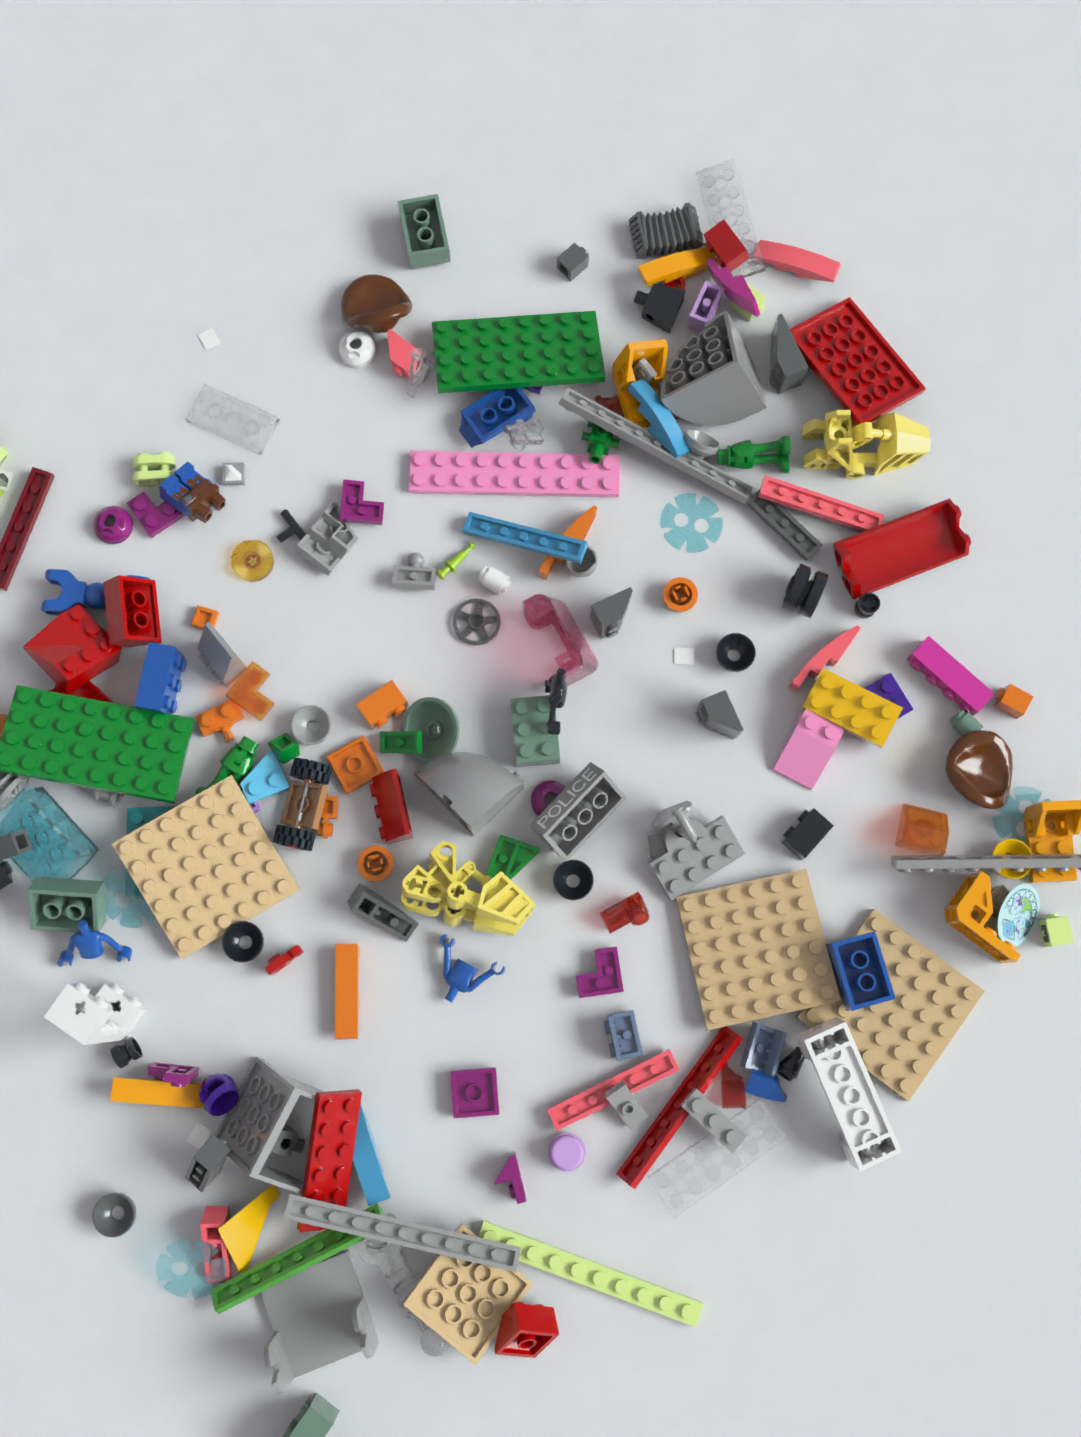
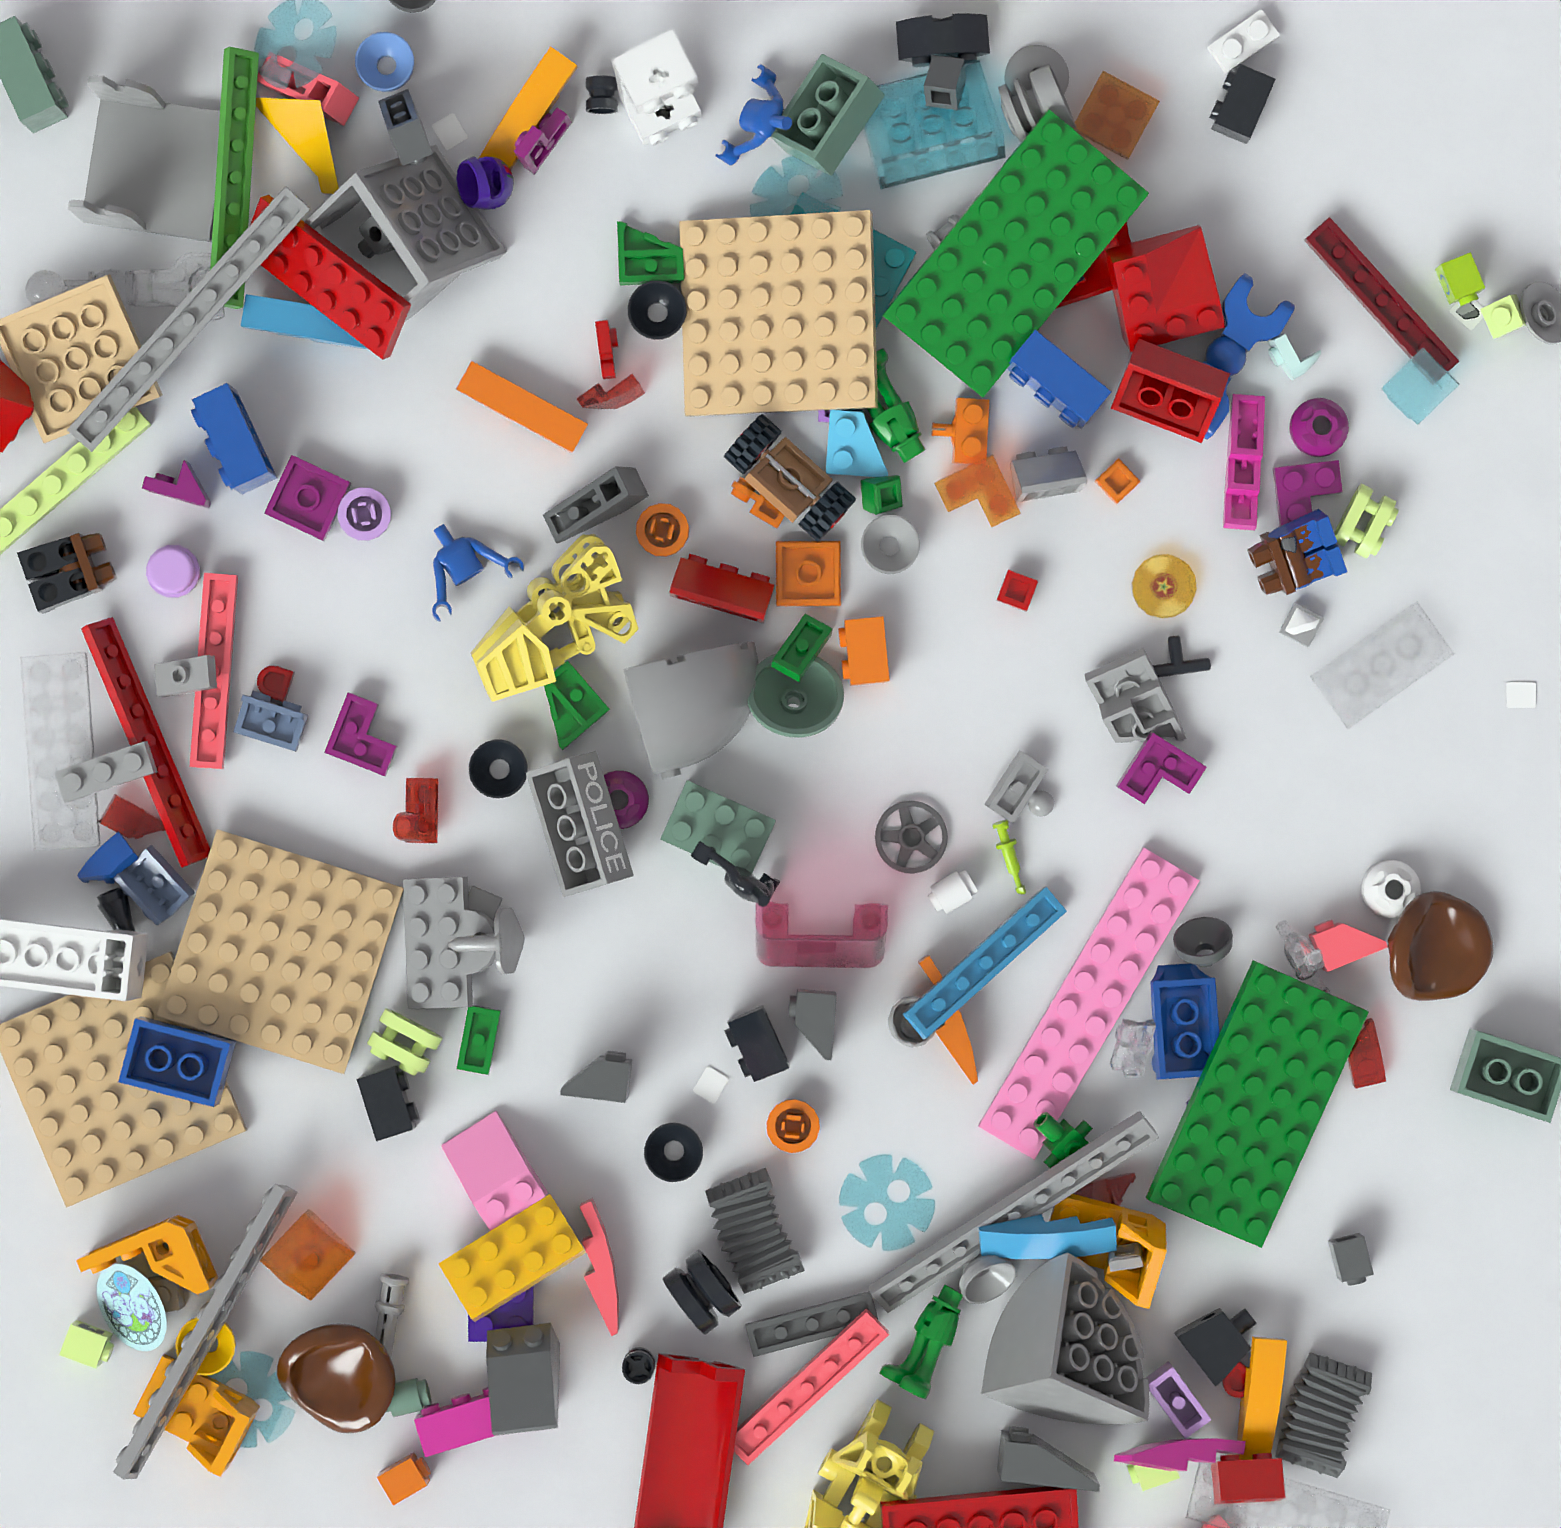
camera: 120 degrees right, 10 degrees up
none -> black hips [17,533,117,614]
none -> blue brick [191,383,277,494]
none -> red tile [257,666,295,702]
none -> lavender piece [338,487,391,541]
none -> medium blue piece [355,32,414,92]
none -> yellowish green brick [367,1008,443,1076]
none -> light grey pin [375,1274,409,1358]
none -> green plate [457,1005,501,1075]
none -> dark grey slope [486,1323,560,1436]
none -> clear red slope [577,374,645,409]
none -> green wing [617,221,684,286]
none -> dark grey piece [705,1168,805,1294]
none -> black slope [724,1005,790,1082]
none -> red plate [996,570,1038,612]
none -> dark grey piece [1173,917,1233,967]
none -> dark pink slope [1223,394,1265,531]
none -> light aqua plate [1268,334,1321,380]
none -> clear red slope [1348,1018,1387,1089]
none -> clear light blue piece [1381,348,1459,425]

